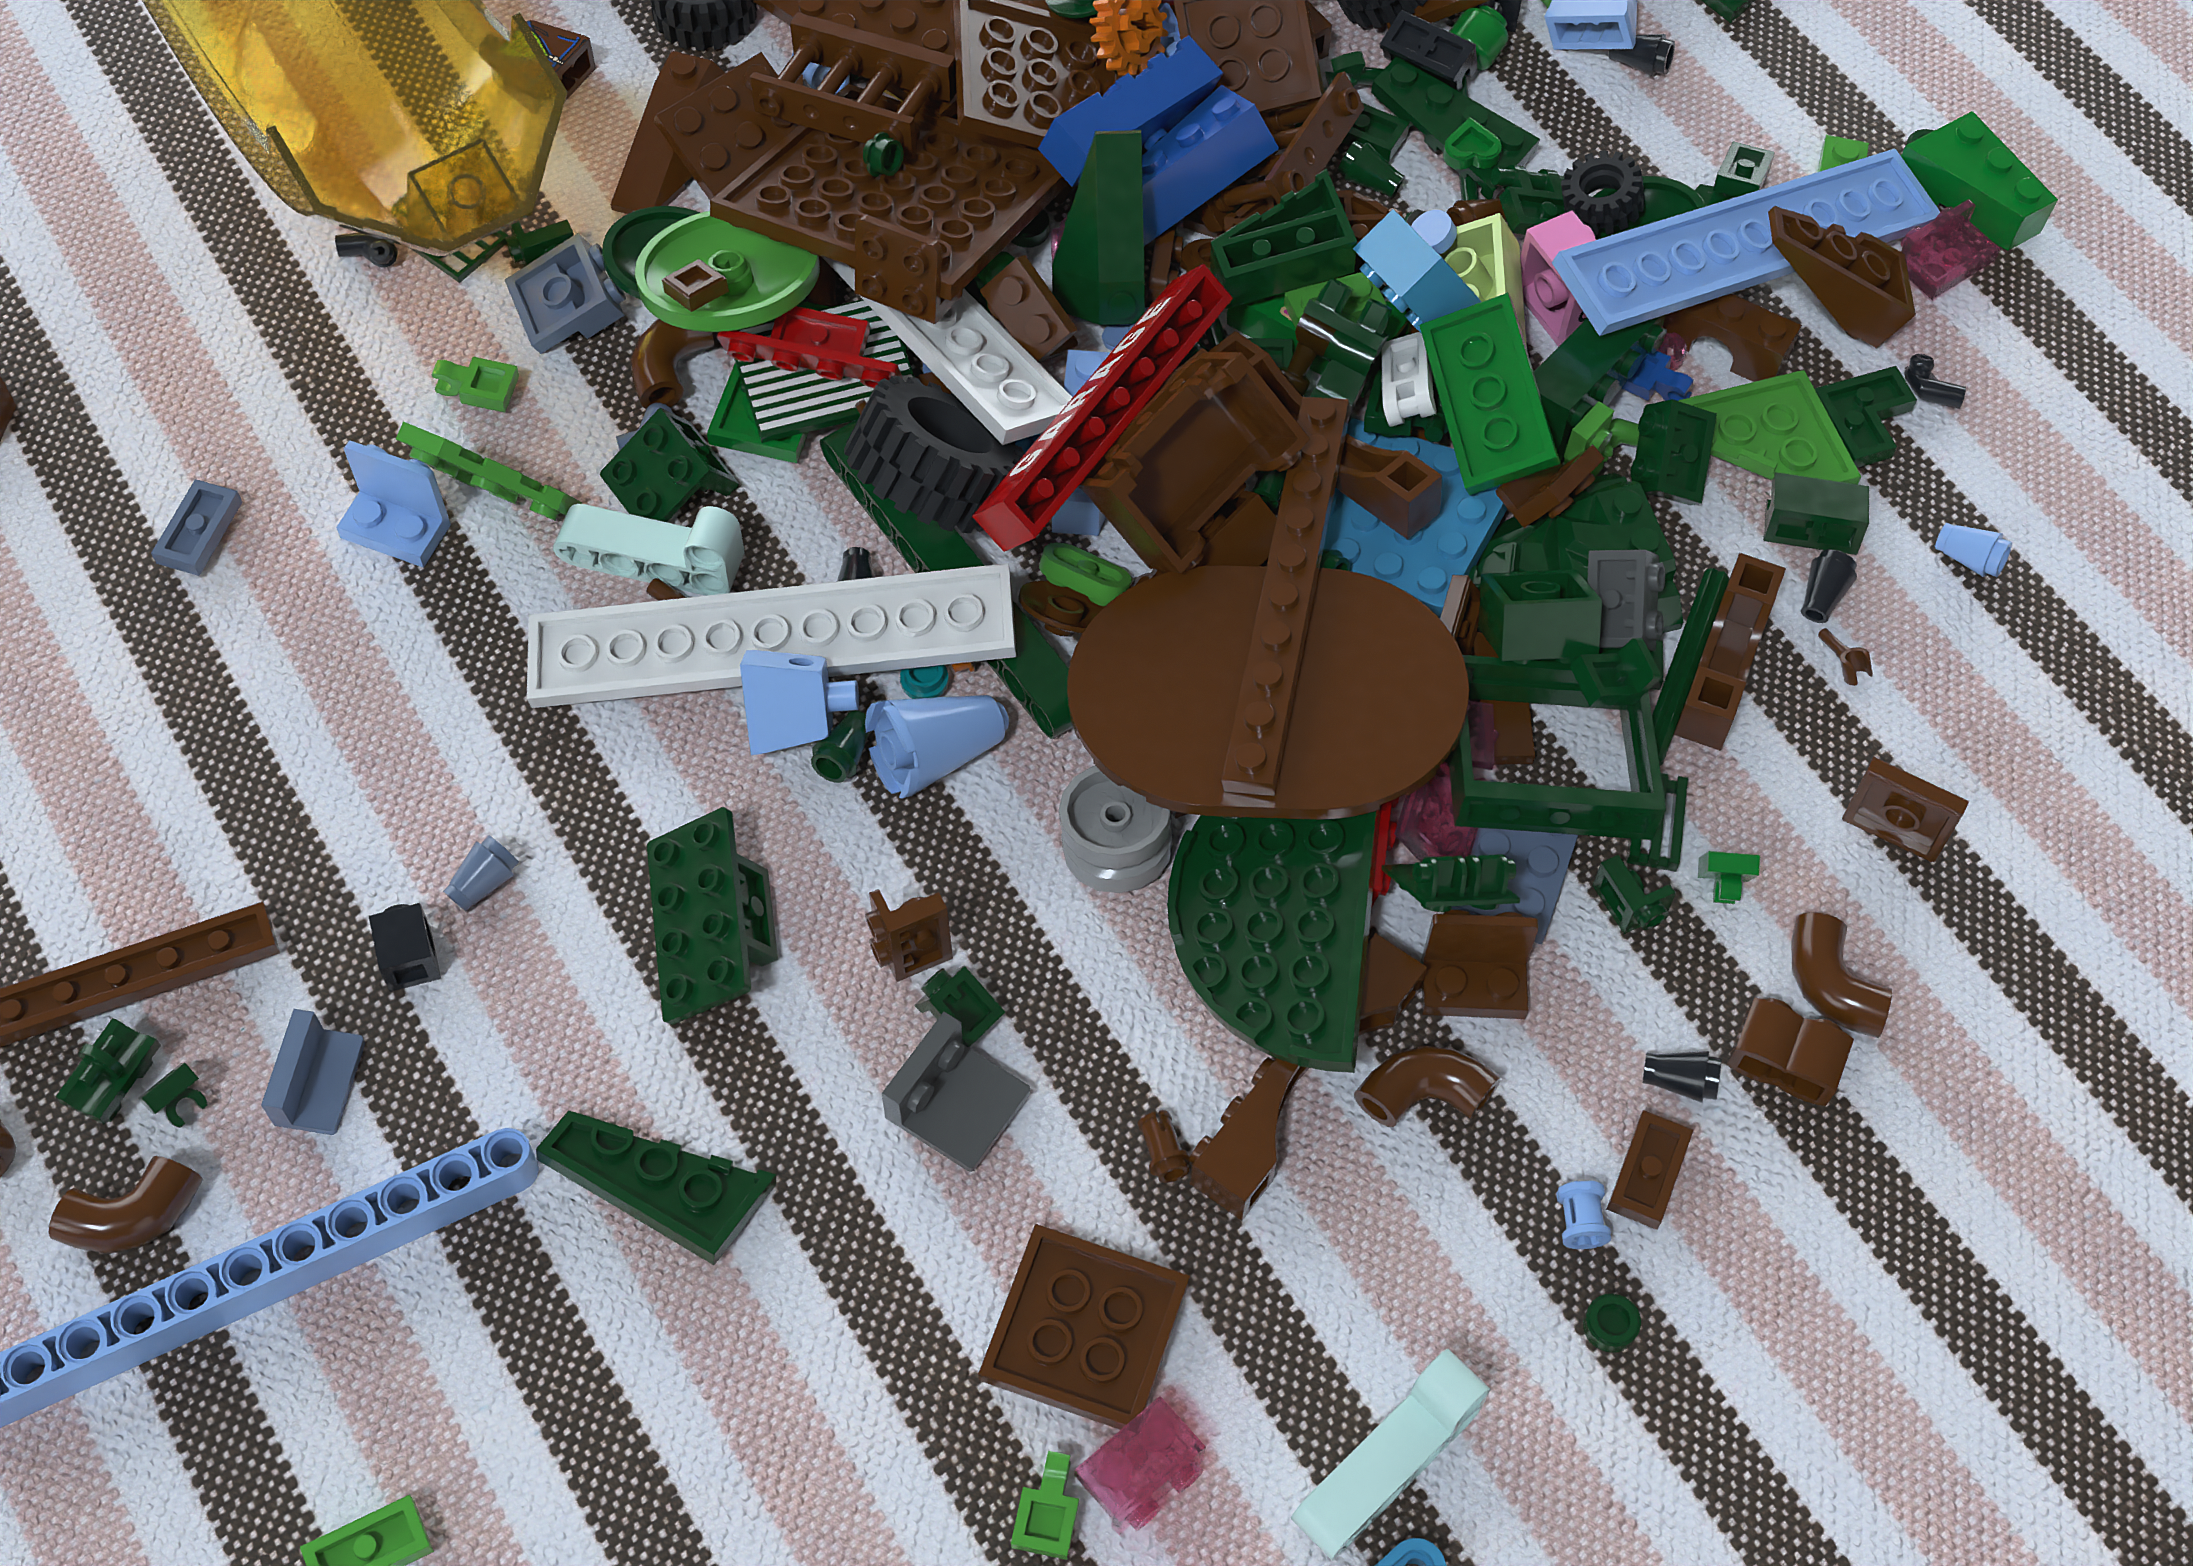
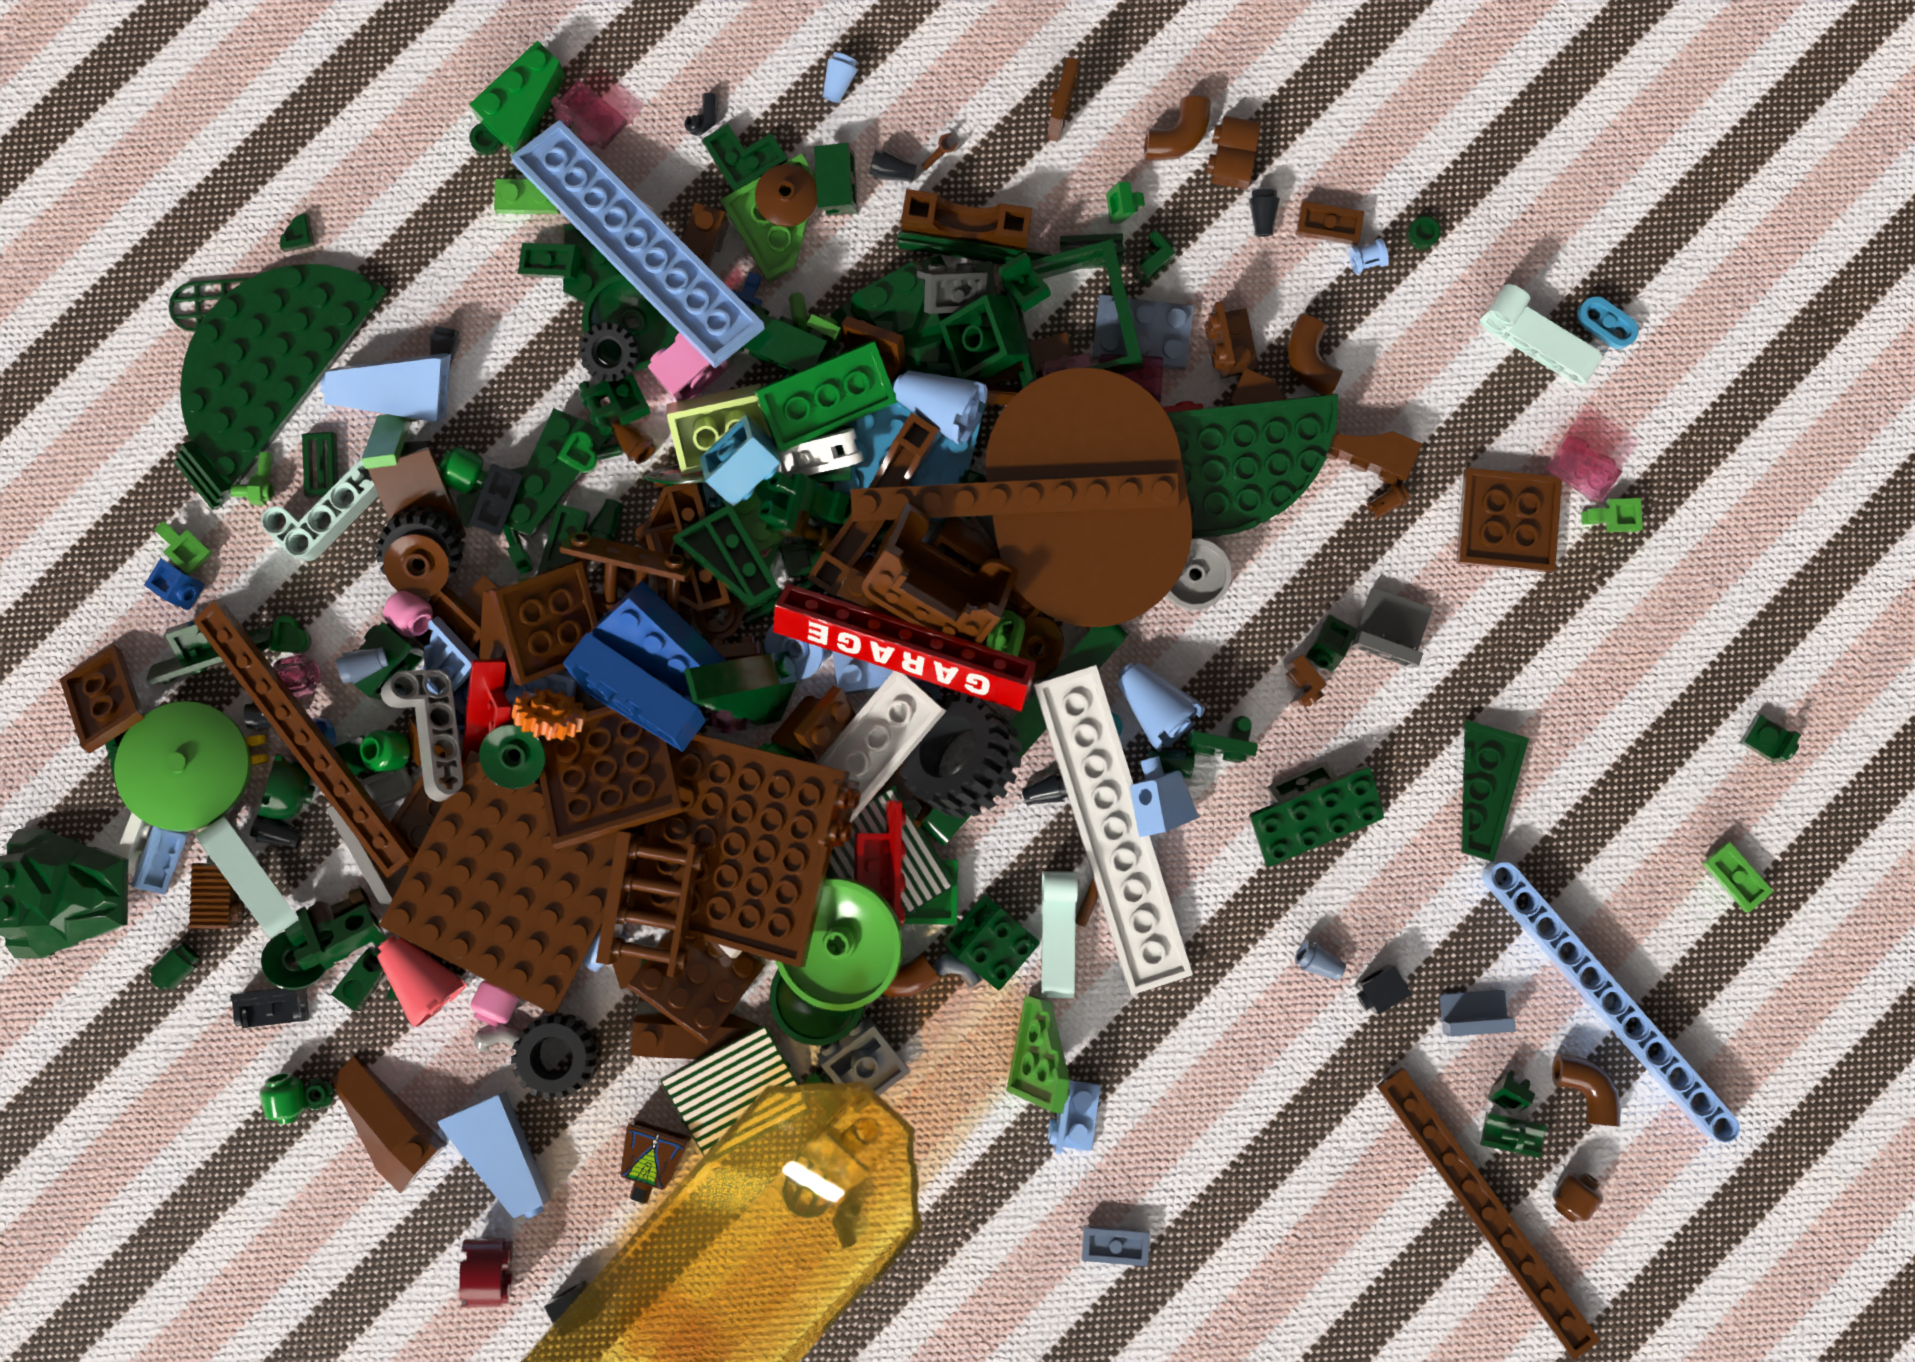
camera: 100 degrees left, 25 degrees up
bright green plate [431,357,519,413] -> none
reddish brown tile [662,259,729,312] -> none
dark green plate [863,132,904,177] -> none
dark green hinge [1381,854,1520,912] -> none
light blue tile [1411,210,1457,255] -> none
dark green bracket [1630,399,1717,505] -> none
reddish brown wedge [1768,206,1916,348] -> none
none -> piece [660,1024,810,1161]
none -> reddish brown dish [755,164,817,227]
none -> light blue cone [893,370,987,445]
none -> dark green plate [1184,716,1258,764]

